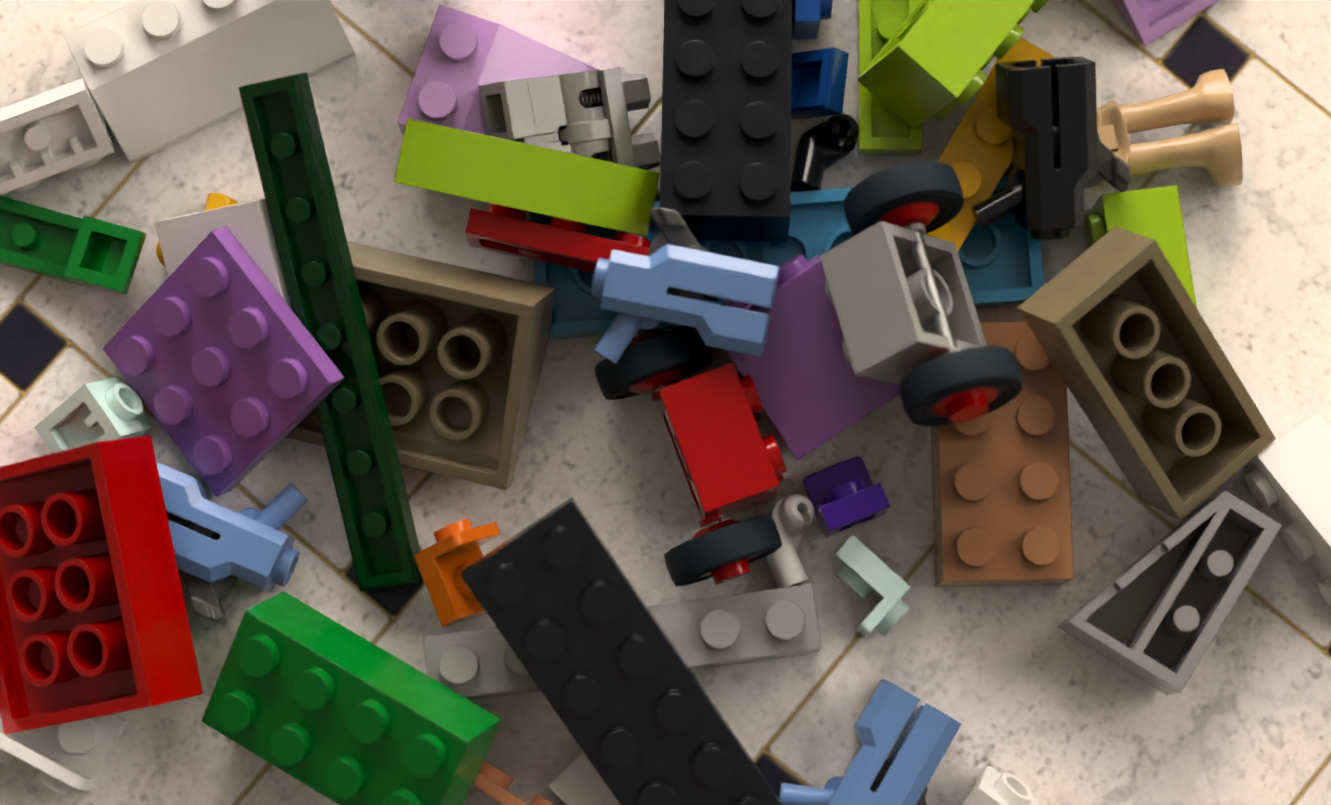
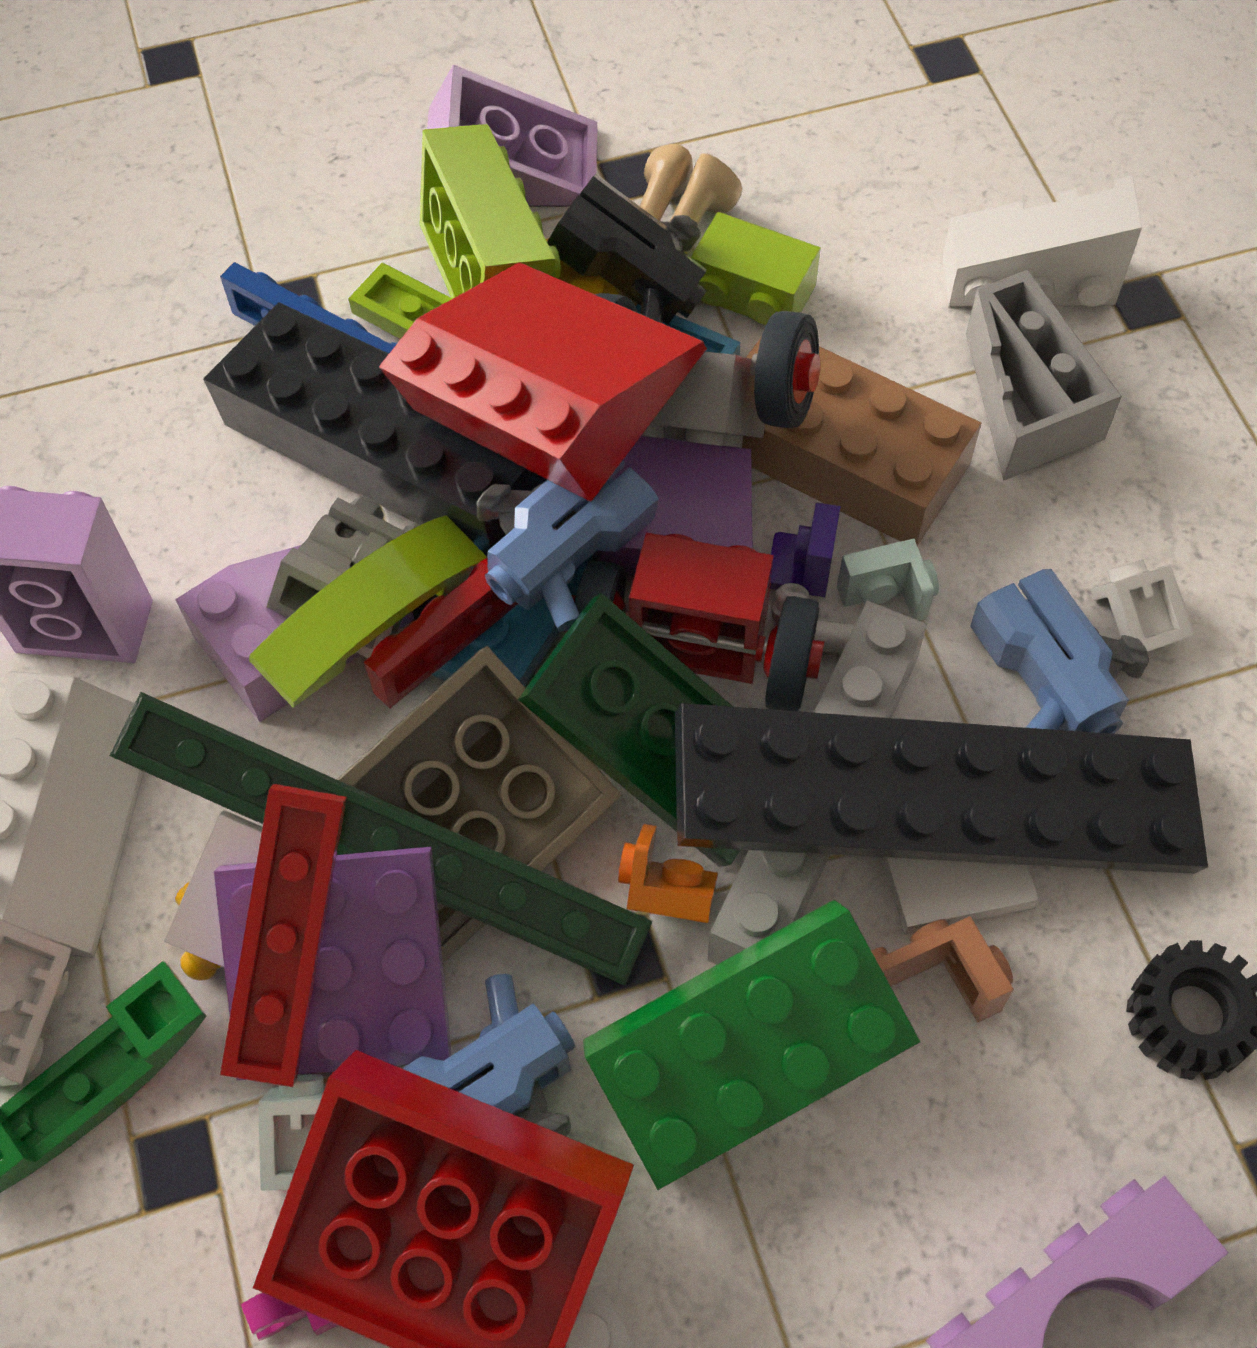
camera: 55 degrees left, 20 degrees down
dark tan brick [1017,226,1276,521] -> none
none -> red plate [220,784,347,1087]
none -> red slope [379,262,707,502]
none -> dark green plate [518,593,740,867]

